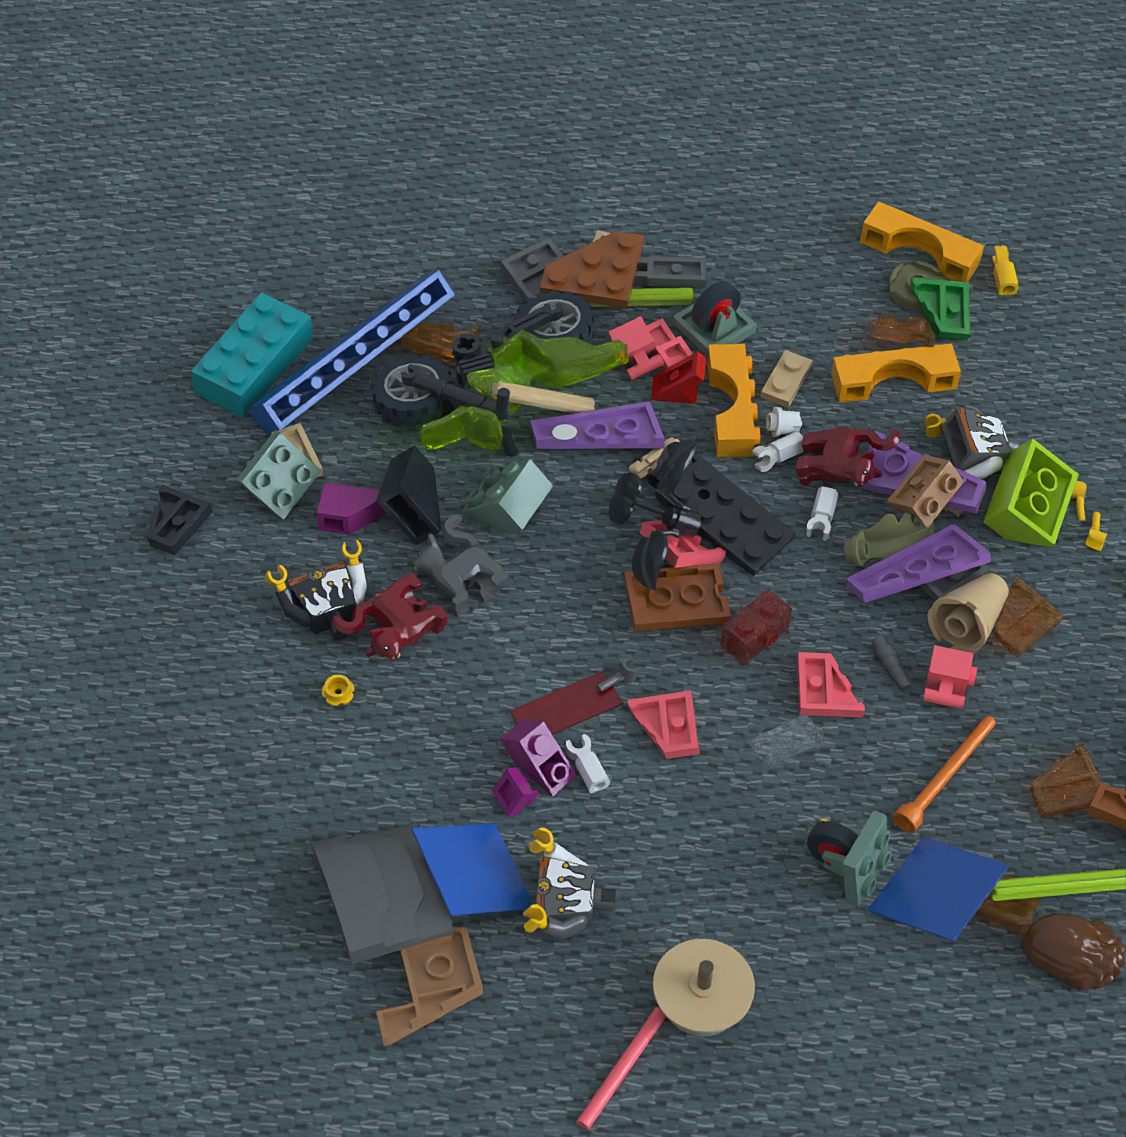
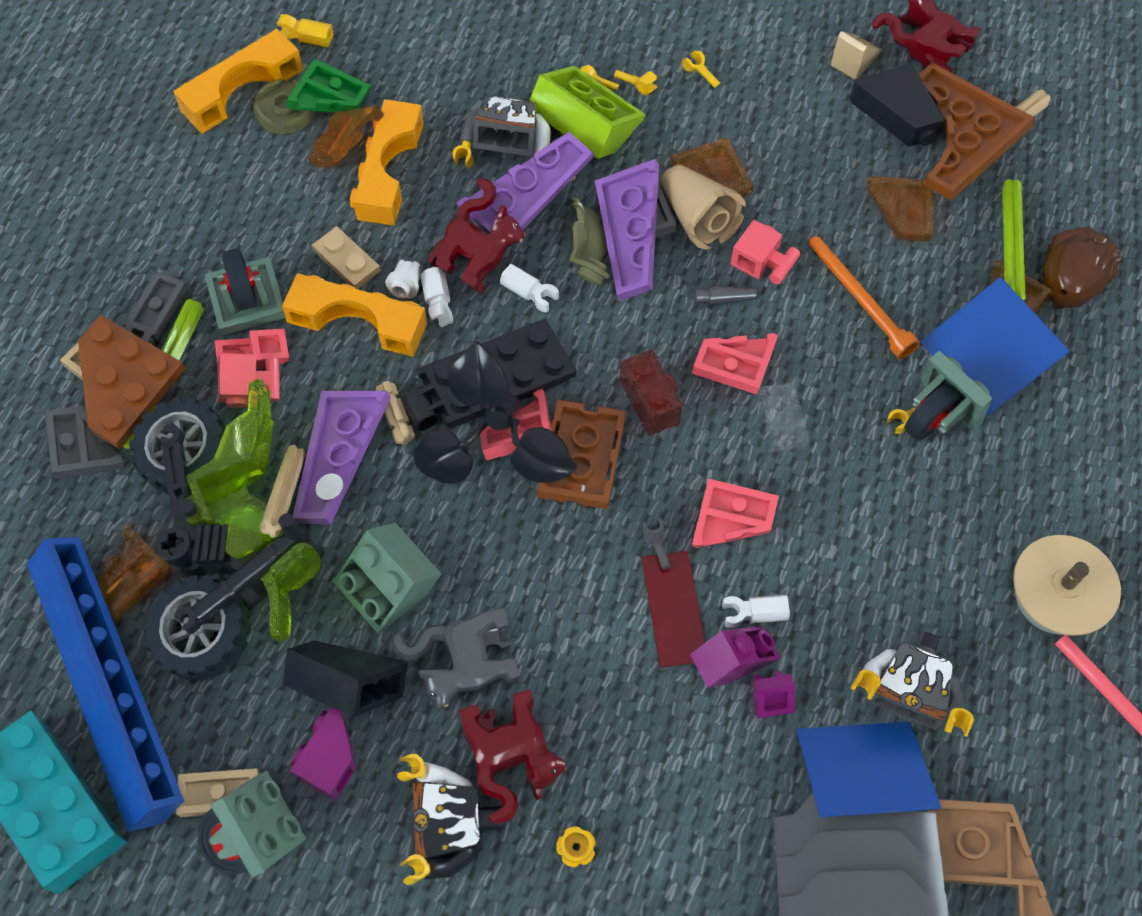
camera: 70 degrees left, 10 degrees up
red slope [651,351,706,404] -> none
medium nougat bracket [887,455,963,527] -> none

